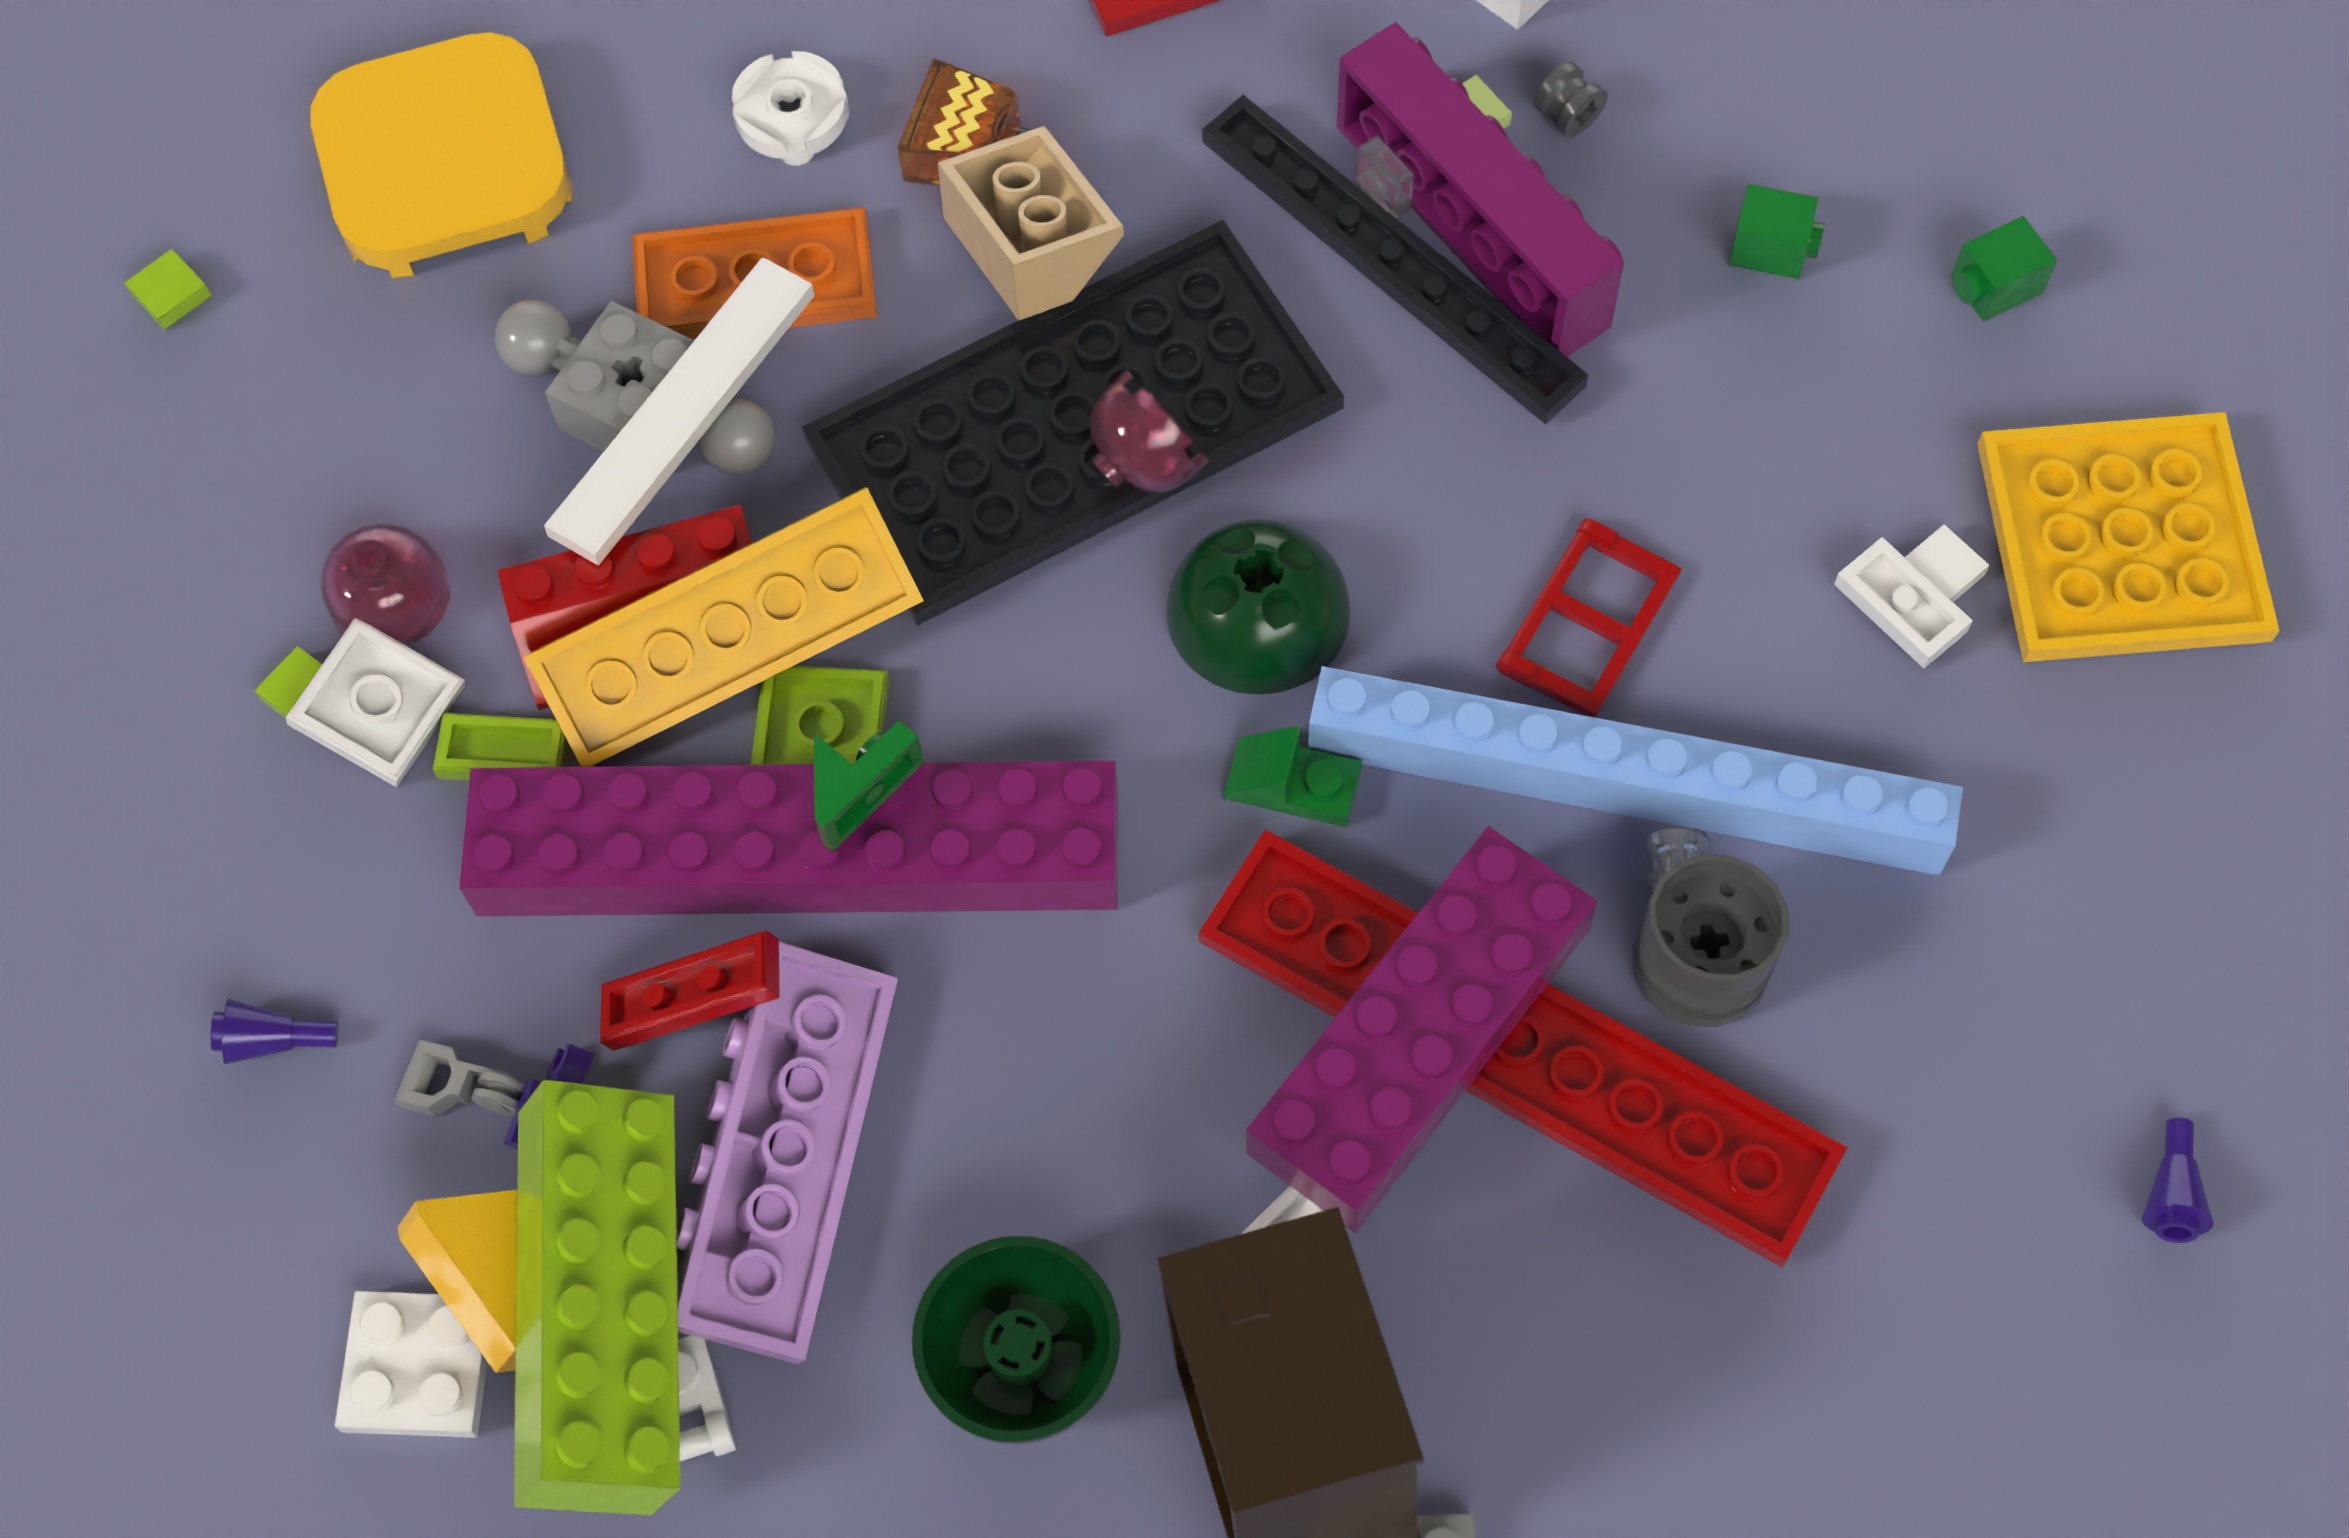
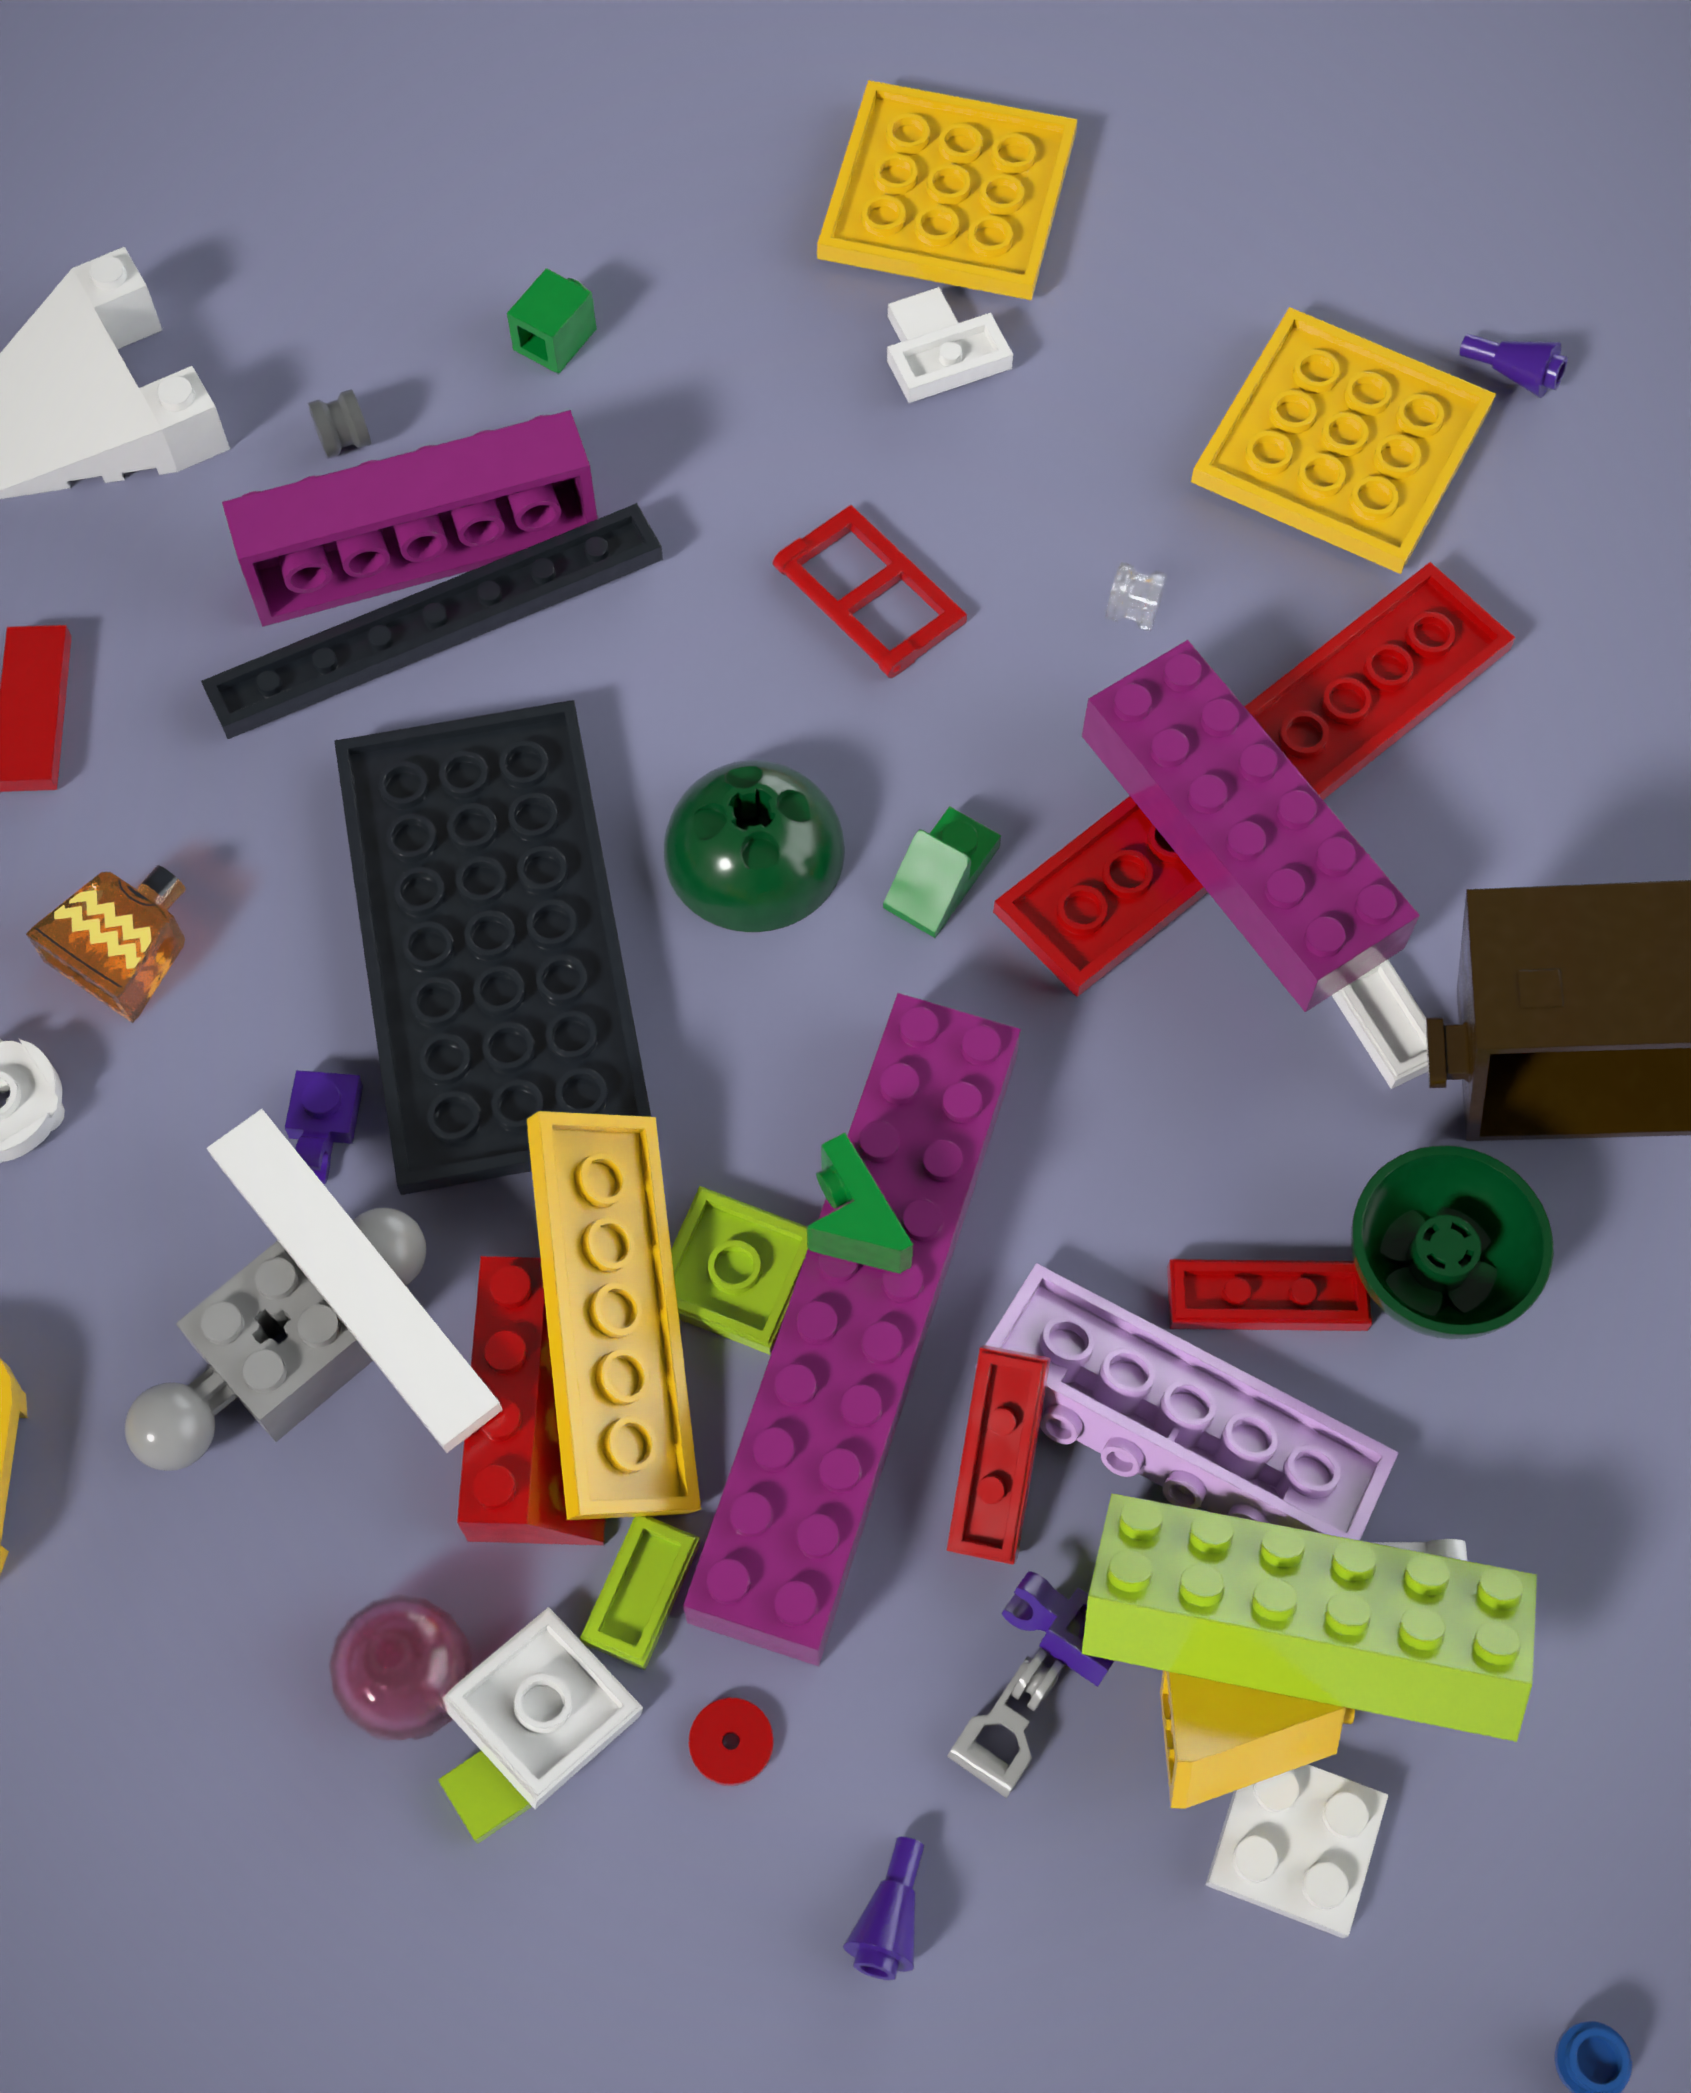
camera: 75 degrees left, 0 degrees up
orange tile [632,207,877,339] -> none
tan slope [937,126,1124,321] -> none
clear pink cylinder [1090,369,1210,493] -> none
light blue brick [1308,666,1963,876] -> none
clear plate [1356,136,1414,218] -> none
dark grey wheel [1633,854,1789,1027] -> none
green brick [1951,215,2057,322] -> none
none -> dark purple plate [285,1070,363,1184]
none -> red wheel [689,1698,774,1786]
none -> red tile [1167,1259,1372,1331]
none -> yellow plate [1191,307,1496,574]

